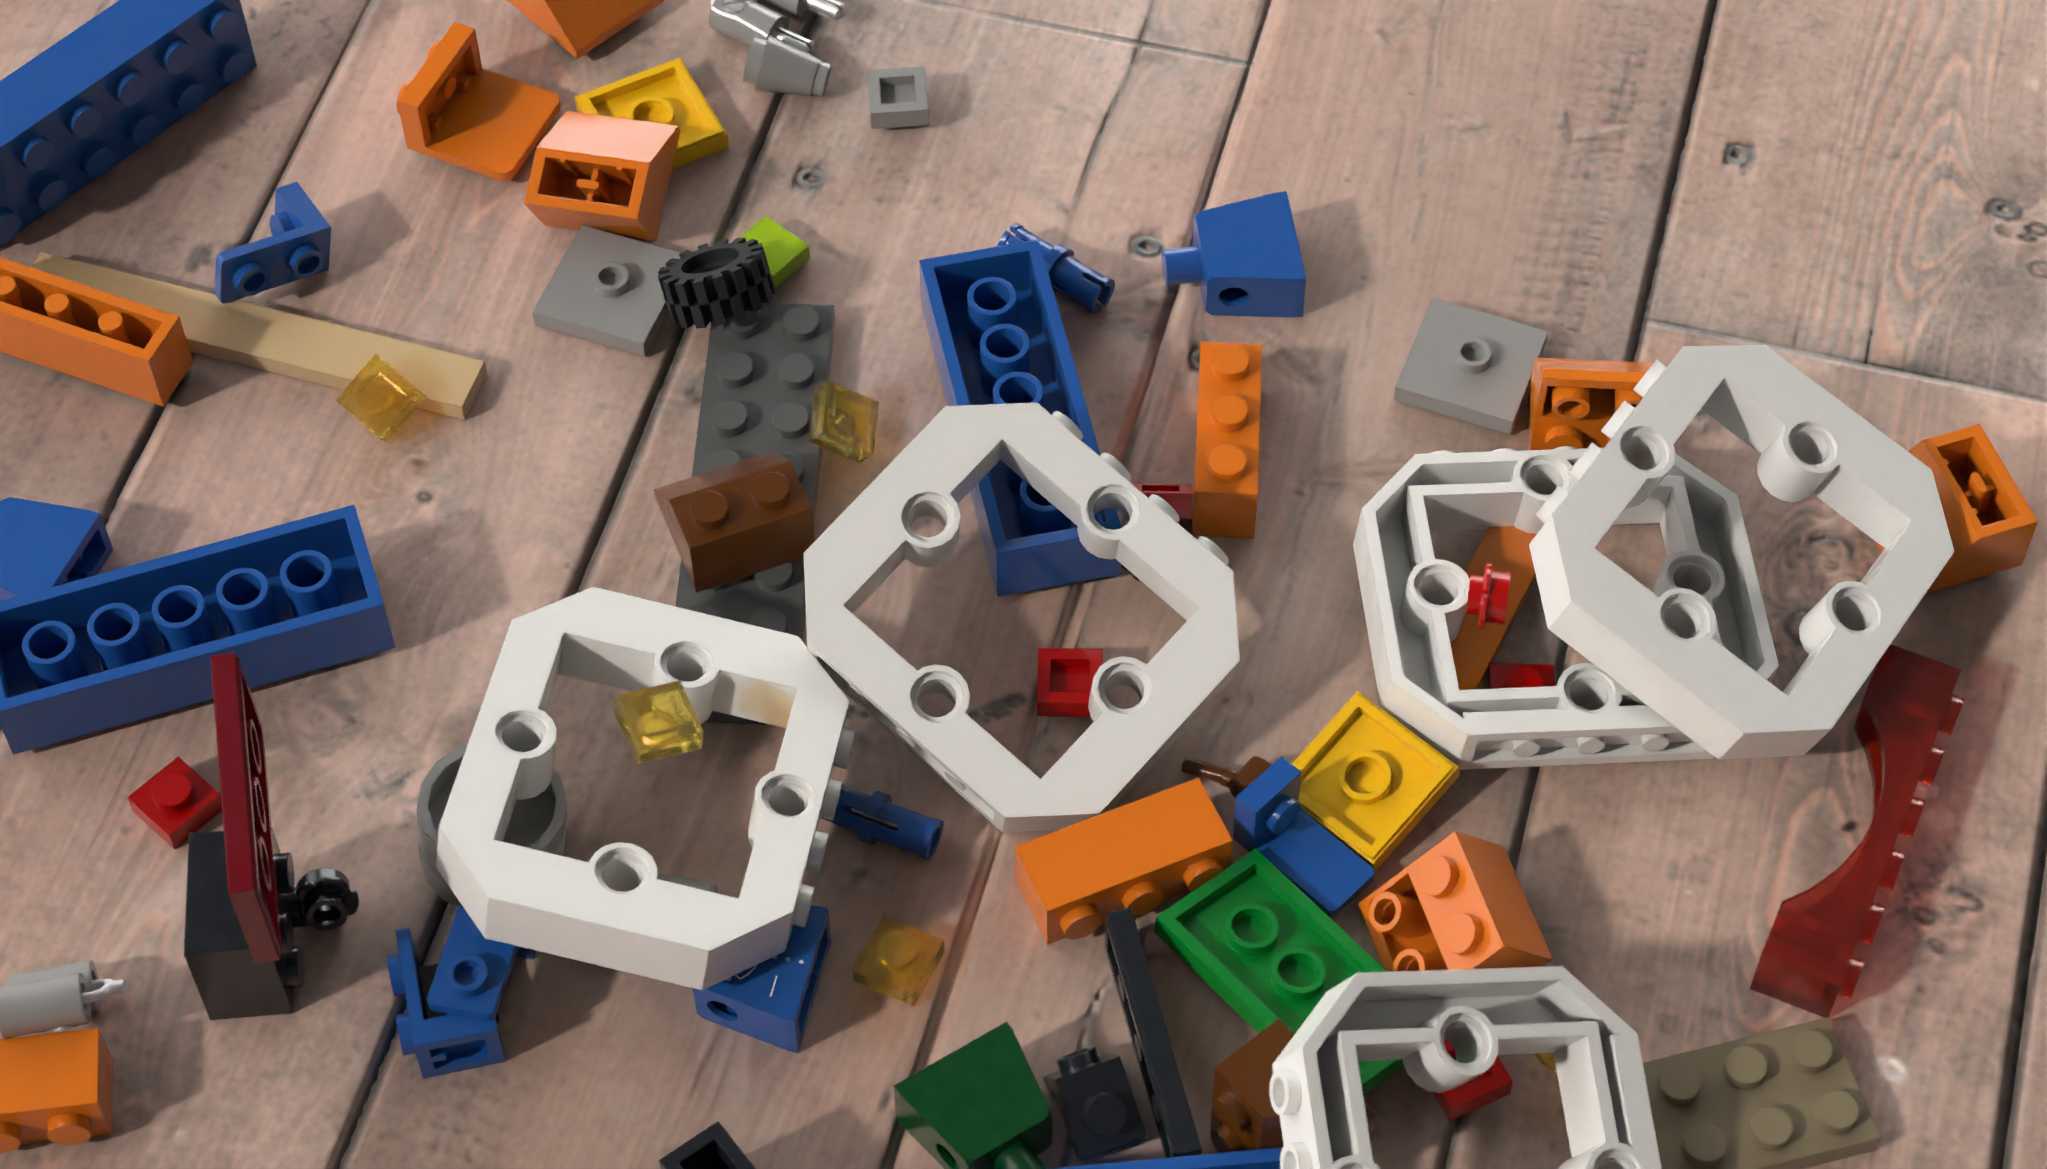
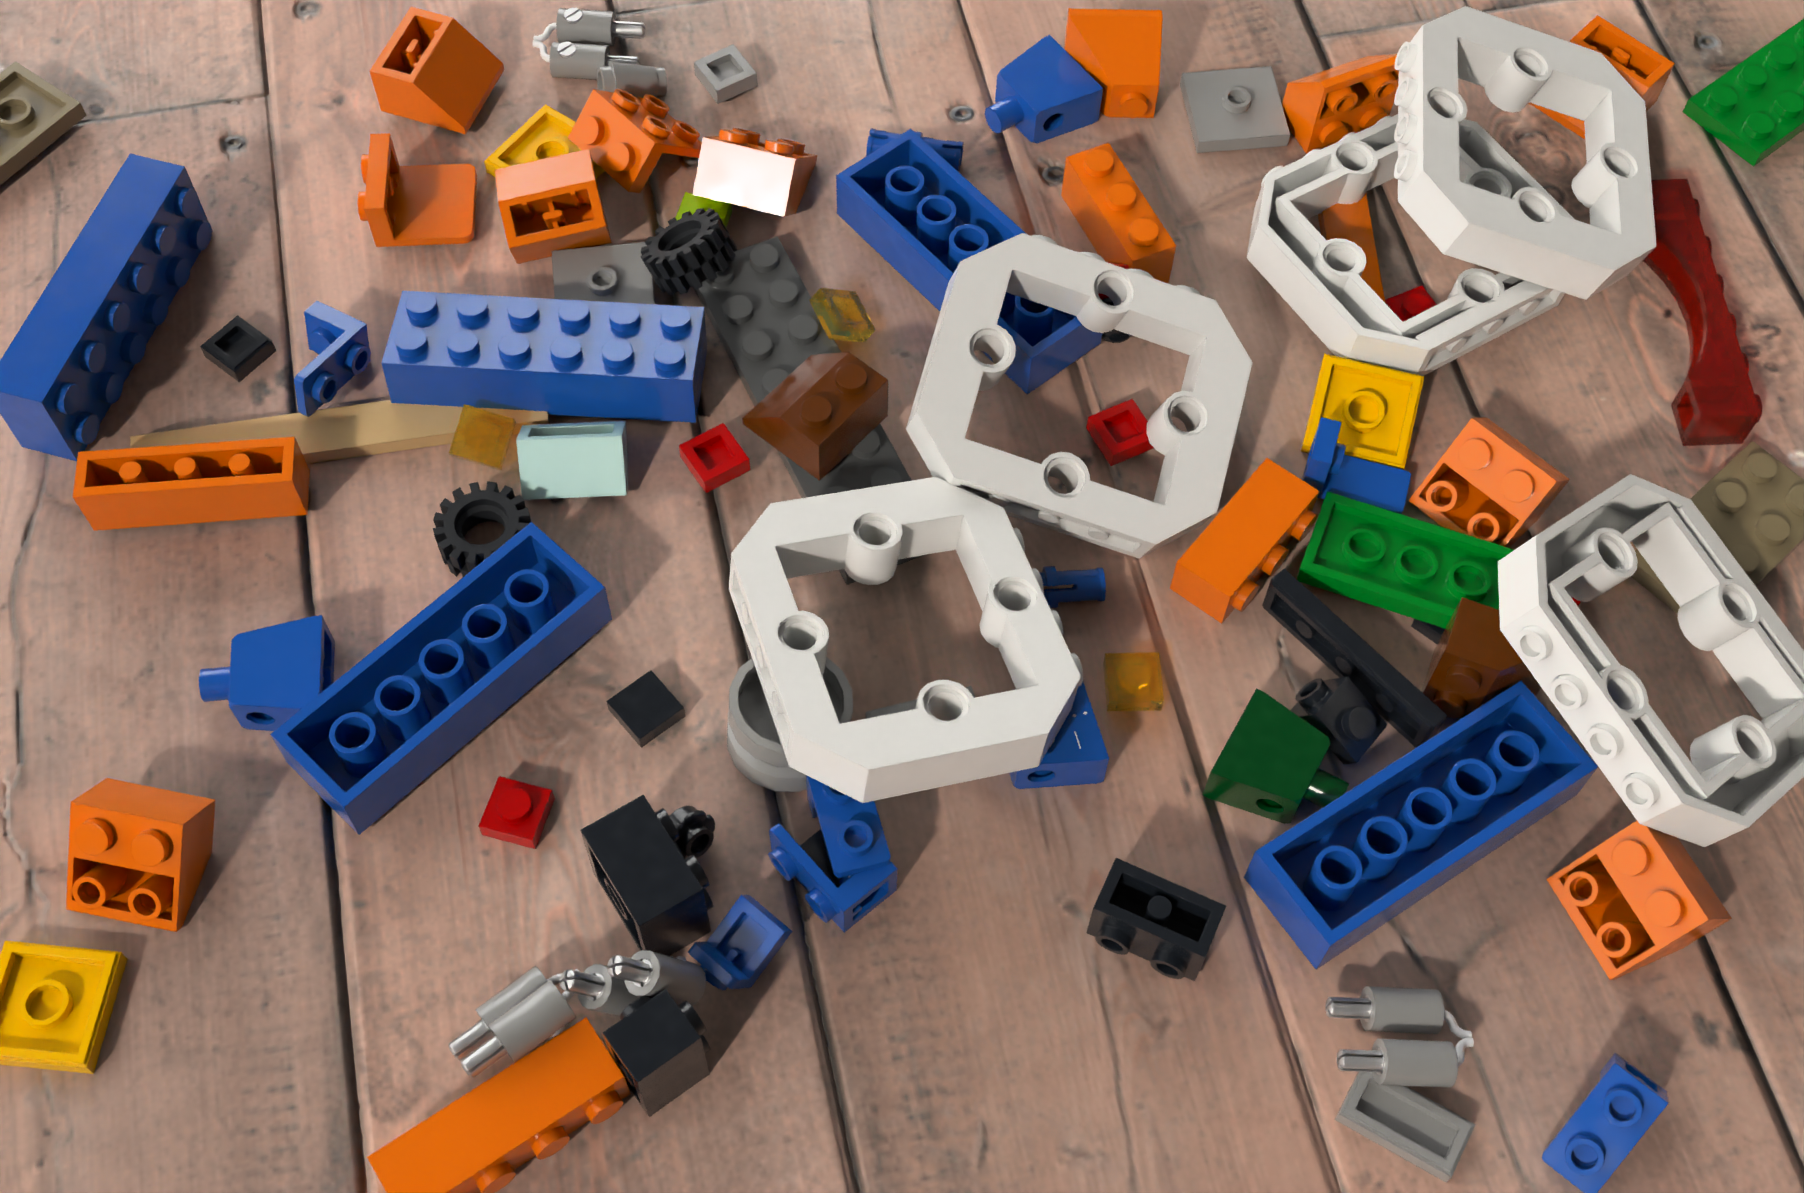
camera: 30 degrees left, 5 degrees up
dark red tile [210,652,283,964] -> none
clear yellow plate [614,680,704,764] -> none
reddish brown hand [1181,756,1271,799] -> none
red plate [1466,564,1511,629] -> none
none -> black tile [200,315,276,382]
none -> blue brick [381,291,707,423]
none -> black tyre [433,481,532,577]
none -> light aqua brick [516,421,628,500]
none -> light grey piece [560,950,706,1017]
none -> orange bracket [568,89,702,193]
none -> black brick [603,989,711,1117]
none -> black tile [606,670,685,748]
none -> red plate [679,423,750,493]
none -> blue bracket [688,895,793,991]
none -> slope [693,128,818,217]
none -> orange slope [1064,8,1163,118]

